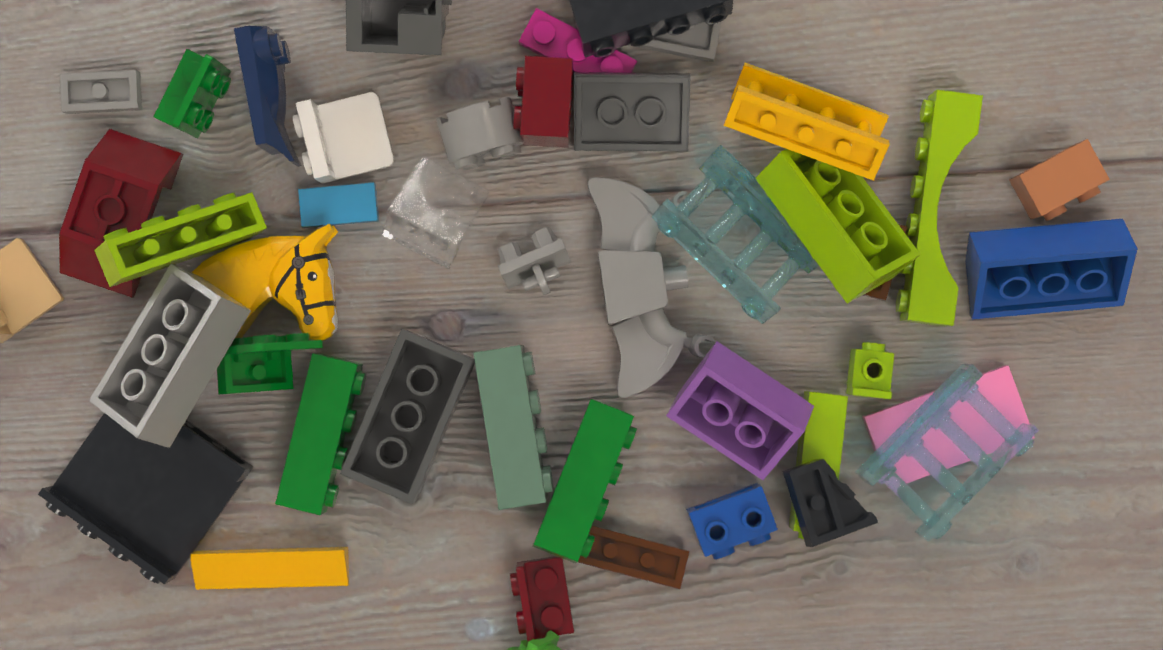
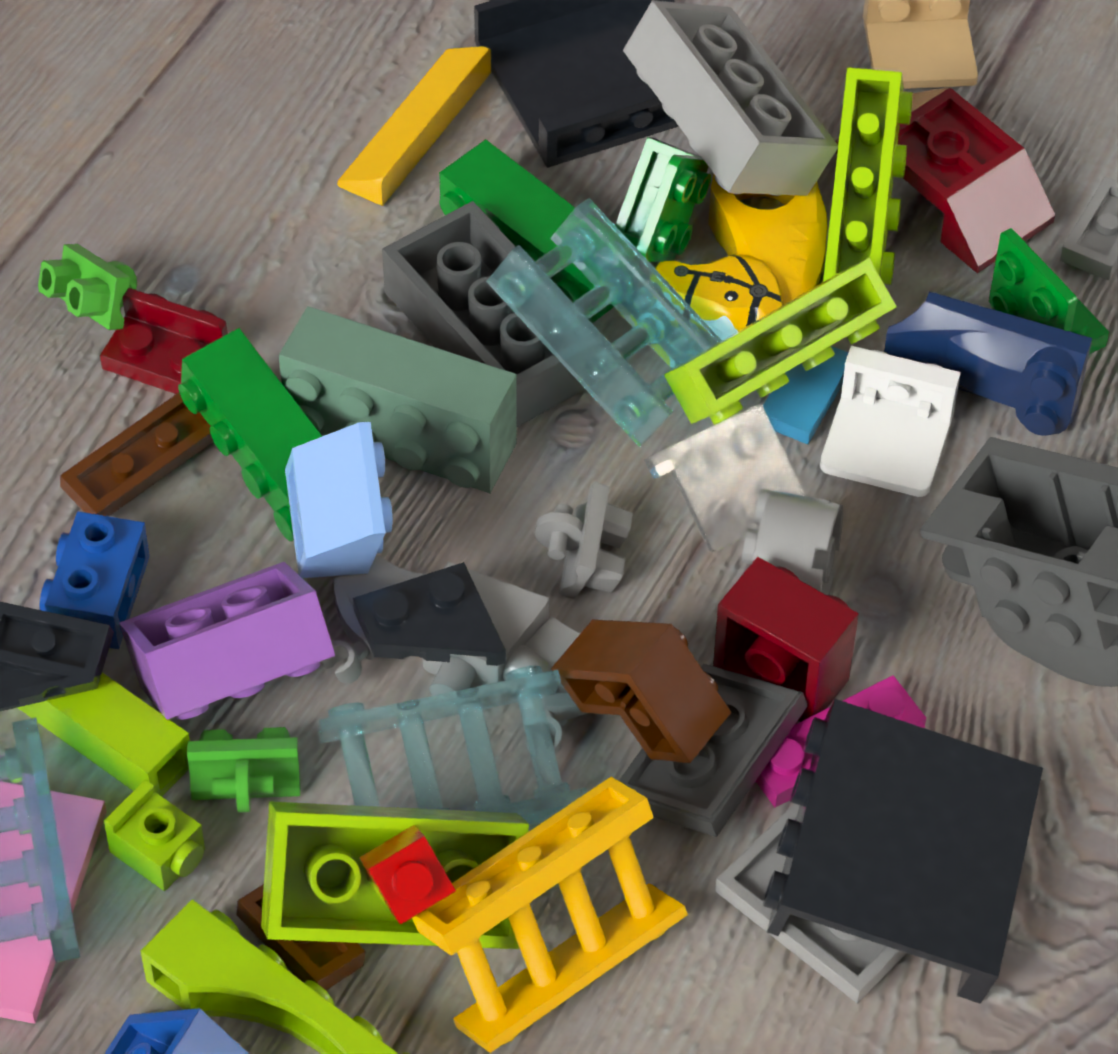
camera: 115 degrees right, 35 degrees down
none -> bright green hips [187,727,301,813]
none -> light blue slope [285,422,393,578]
none -> black wing [353,562,506,666]
none -> red brick [359,825,456,925]
none -> clear light blue fence [486,198,722,447]
none -> reddish brown brick [551,619,731,763]
none -> lime brick [664,258,897,425]

